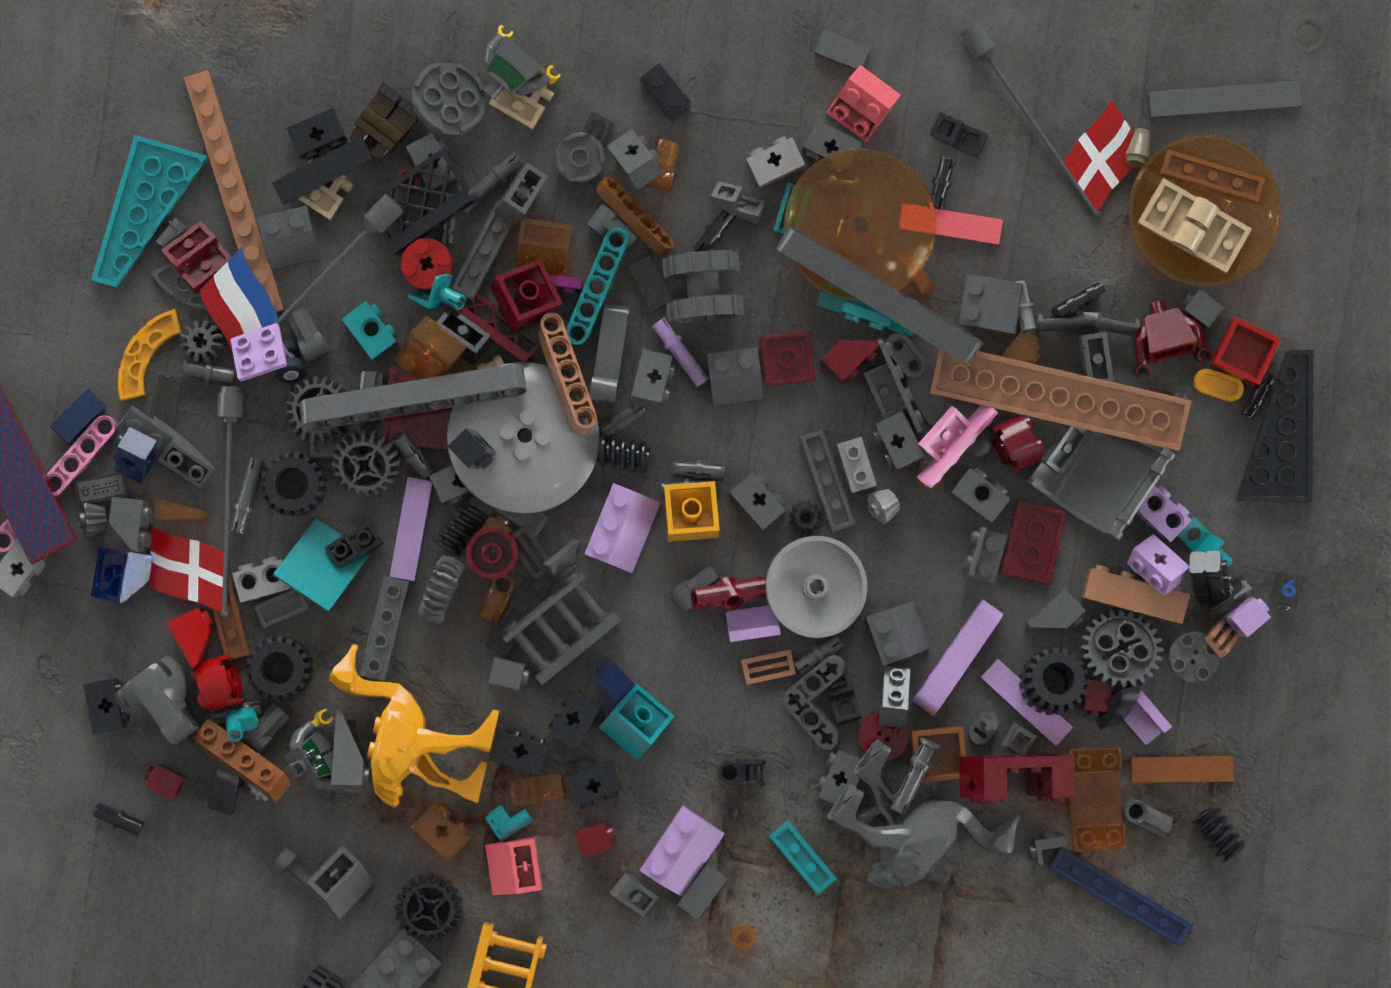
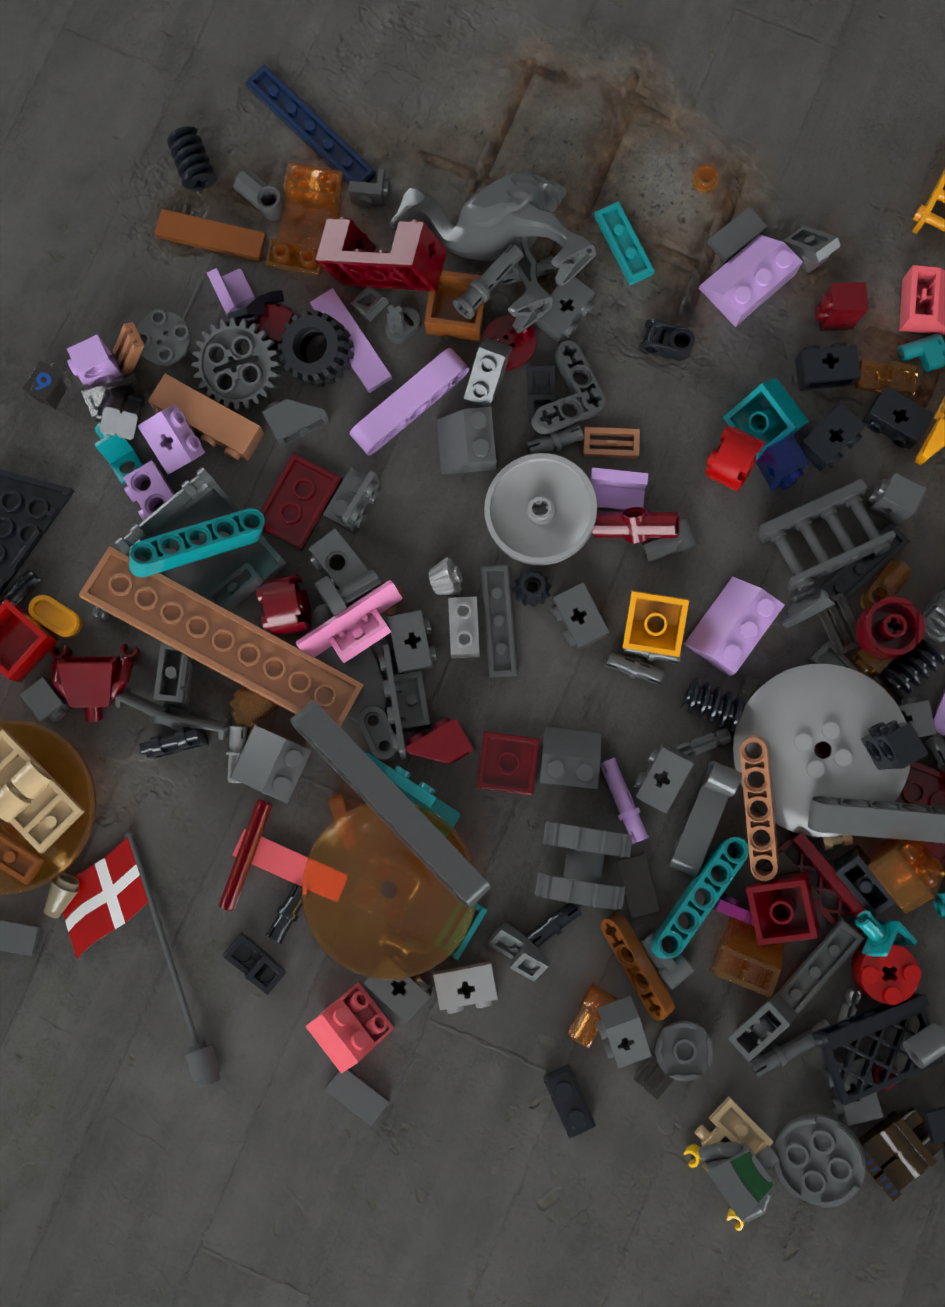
camera: 160 degrees left, 5 degrees down
none -> teal beam [128,508,265,577]
none -> dark red axle [219,799,272,911]
none -> dark grey piece [314,569,381,616]
none -> red brick [704,425,765,492]

